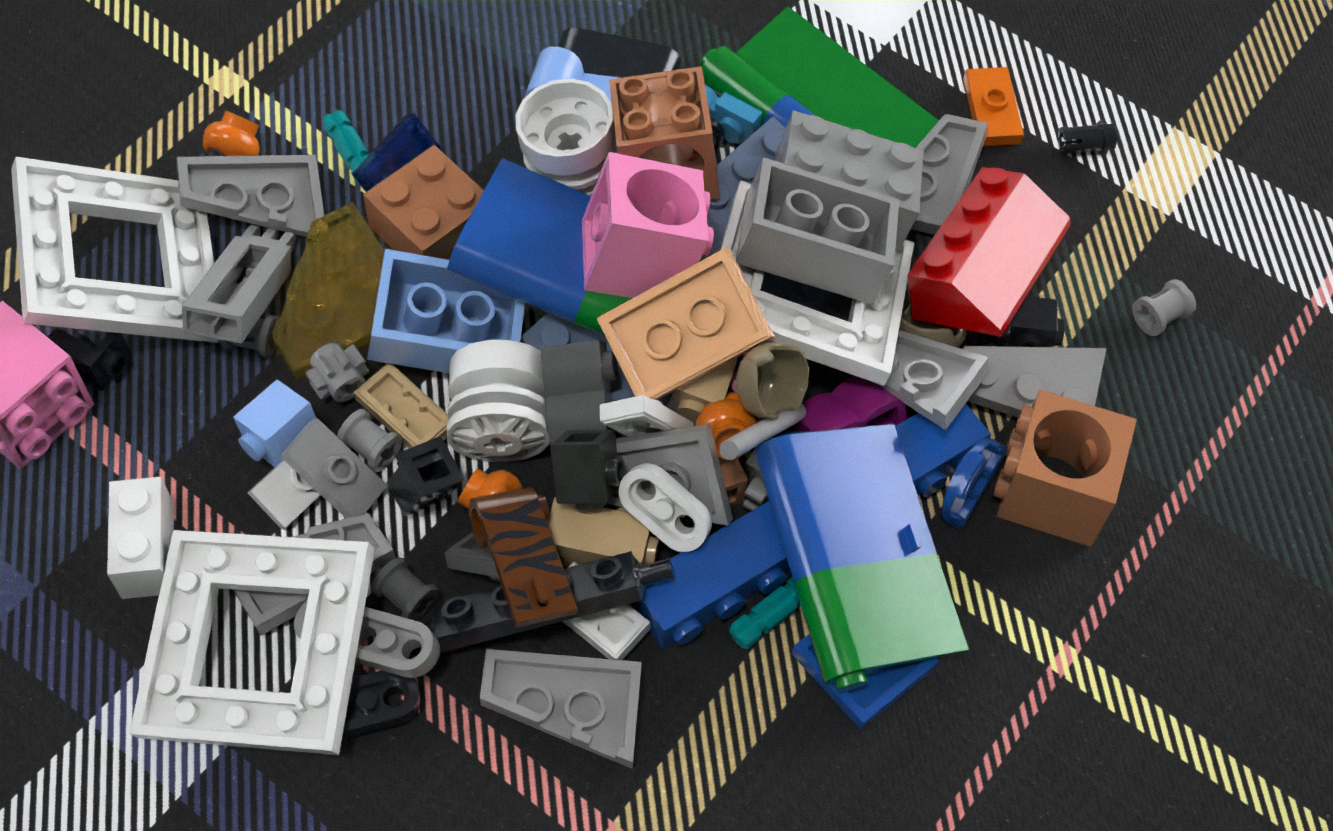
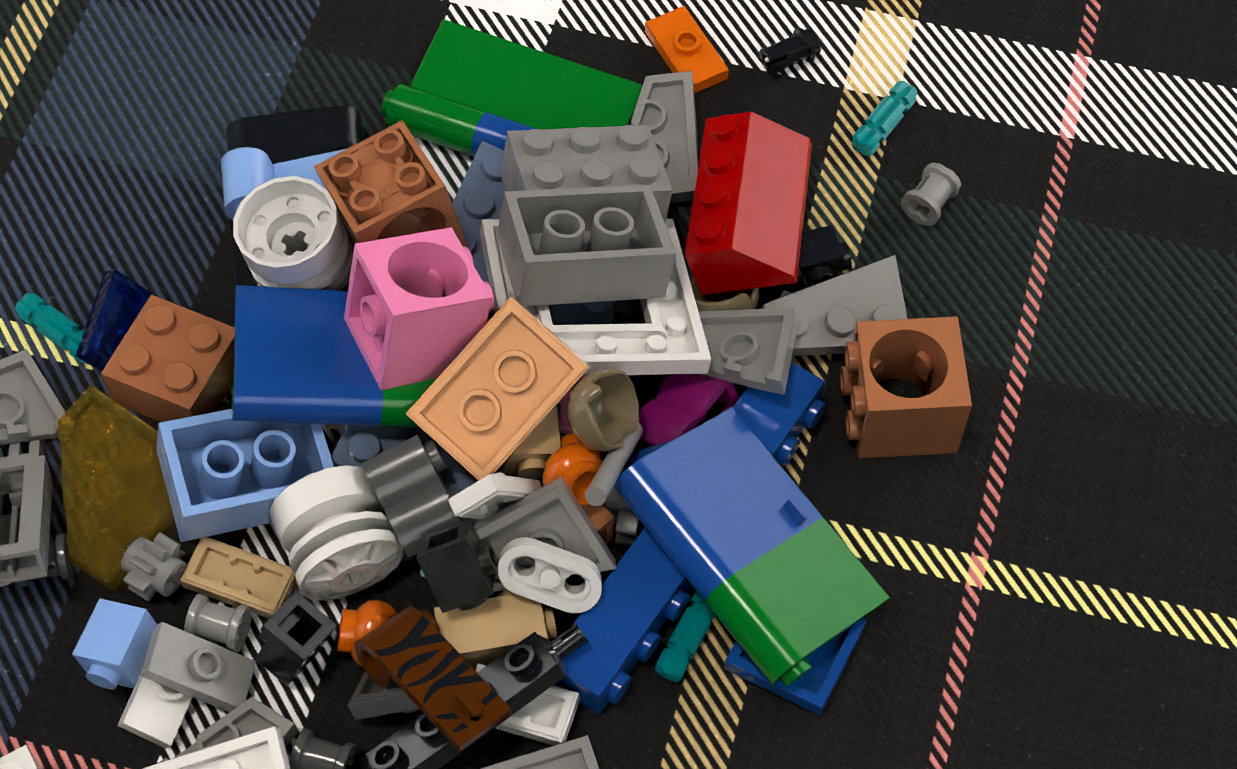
camera: 20 degrees left, 0 degrees up
dark azure plate [705,85,762,145] -> none
blue tile [942,437,1008,531] -> none
none -> teal axle [852,81,917,157]

